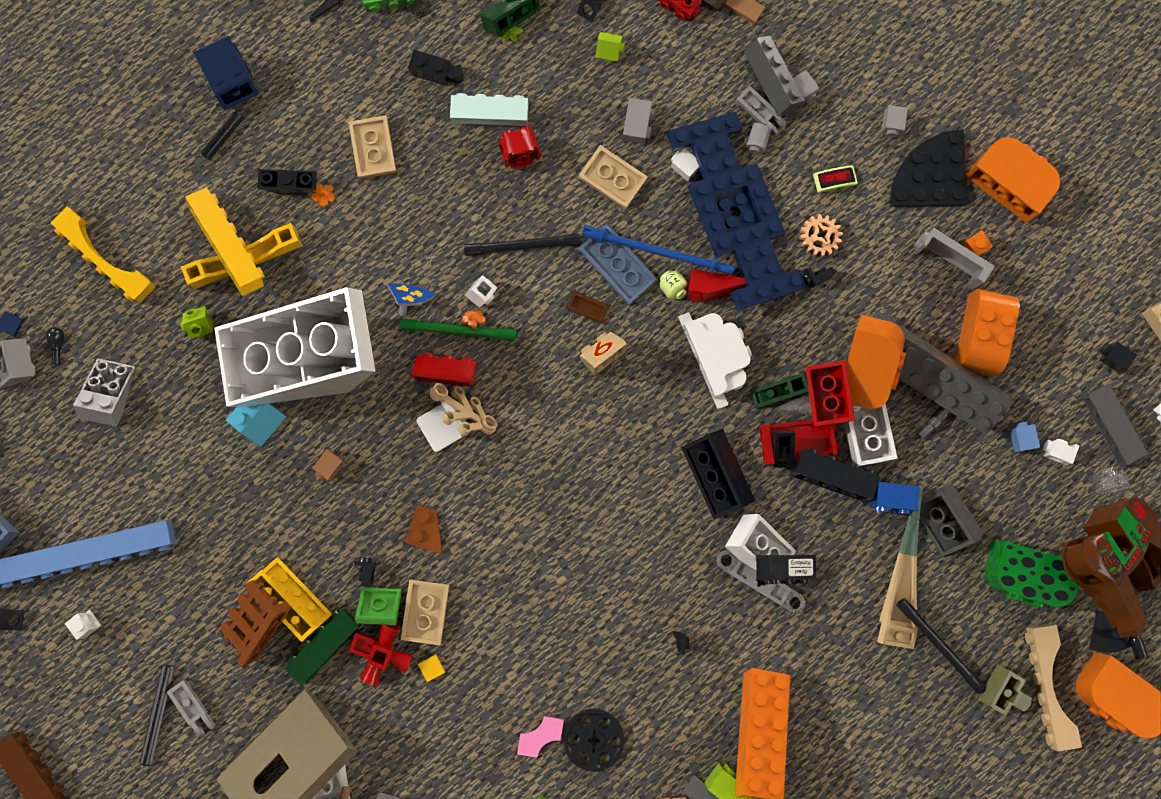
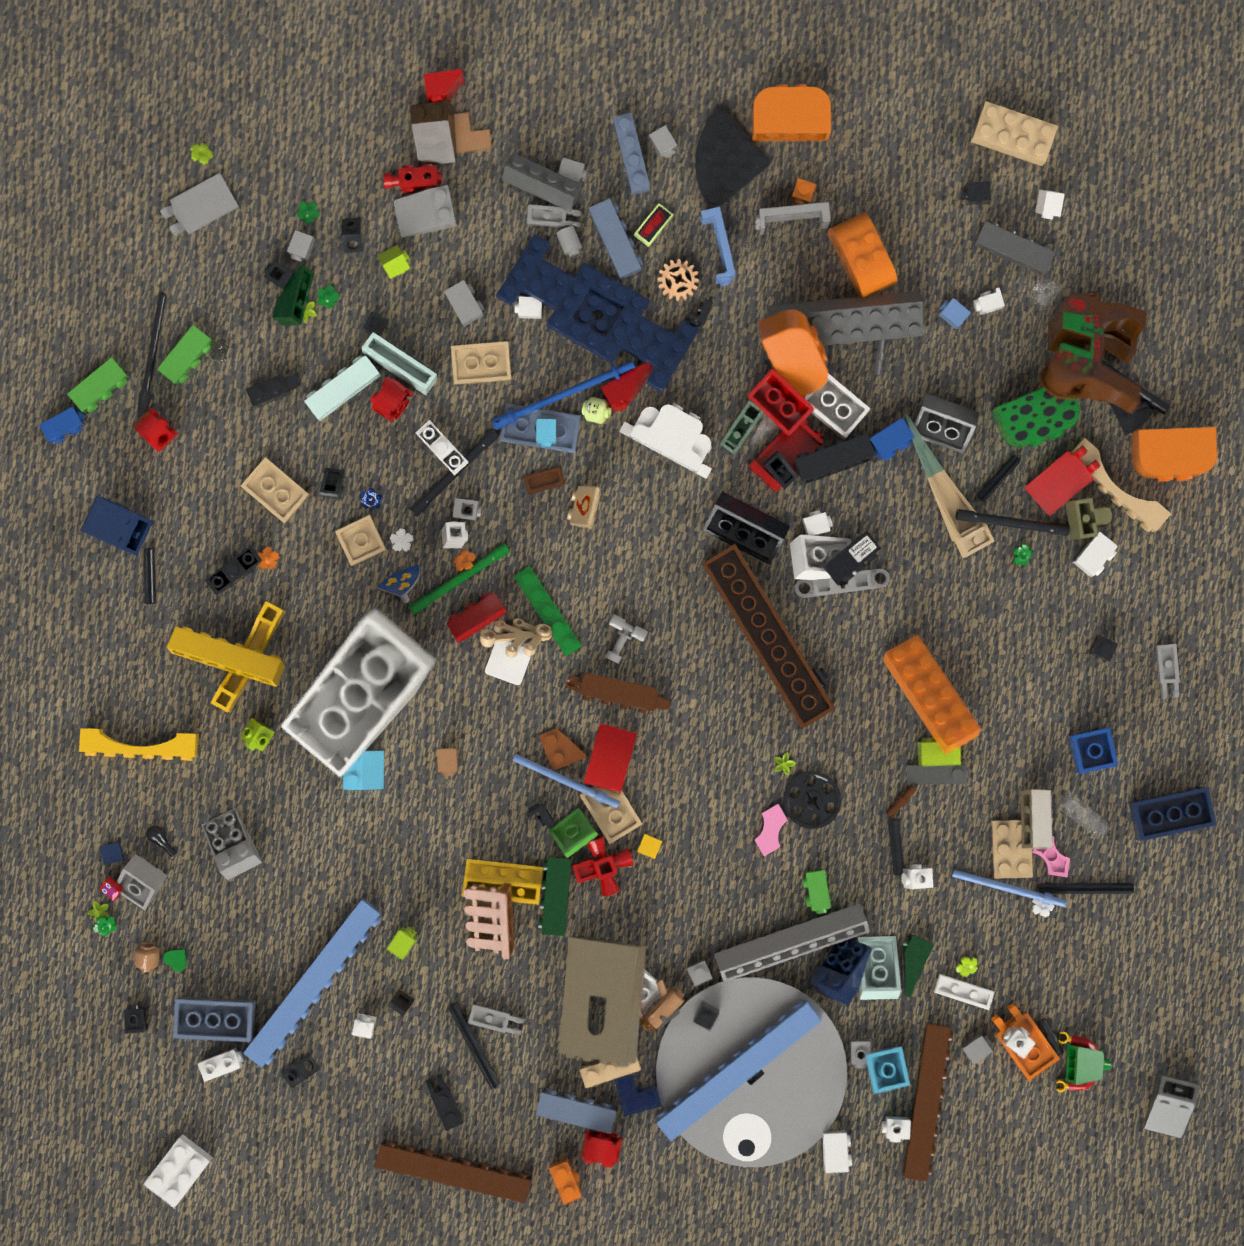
camera: 35 degrees left, 5 degrees up
none -> red brick [132,407,179,452]
none -> green plant [317,285,340,309]
none -> black slope [319,468,345,499]
none -> tan plate [335,515,386,566]
none -> clear blue plant [359,488,383,510]
none -> light aqua brick [362,332,437,395]
none -> black plate [363,311,389,337]
none -> lime brick [387,926,418,960]
none -> black plate [388,989,414,1016]
none -> white plant [390,529,413,552]
none -> light grey slope [393,185,457,238]
none -> white slope [416,420,469,475]
none -> black hinge [426,1074,464,1131]
none -> light grey brick [453,498,482,521]
none -> medium blue bar [513,754,620,808]
none -> green plate [514,566,582,656]
none -> medium azure brick [536,419,556,447]
none -> reddish brown hinge [566,673,671,714]
none -> red slope [584,723,637,793]
none -> sand blue brick [589,198,643,280]
none -> light grey bar [605,614,648,664]
none -> sand blue brick [613,113,650,195]
none -> medium blue panel [700,207,736,286]
none -> reddish brown brick [702,544,835,729]
none -> lime plant [774,752,796,775]
none -> white brick [802,510,833,536]
none -> black axle [977,455,1021,502]
none -> green plant [1012,543,1032,565]
none -> red tile [1024,445,1100,516]
none -> white brick [1073,532,1118,577]

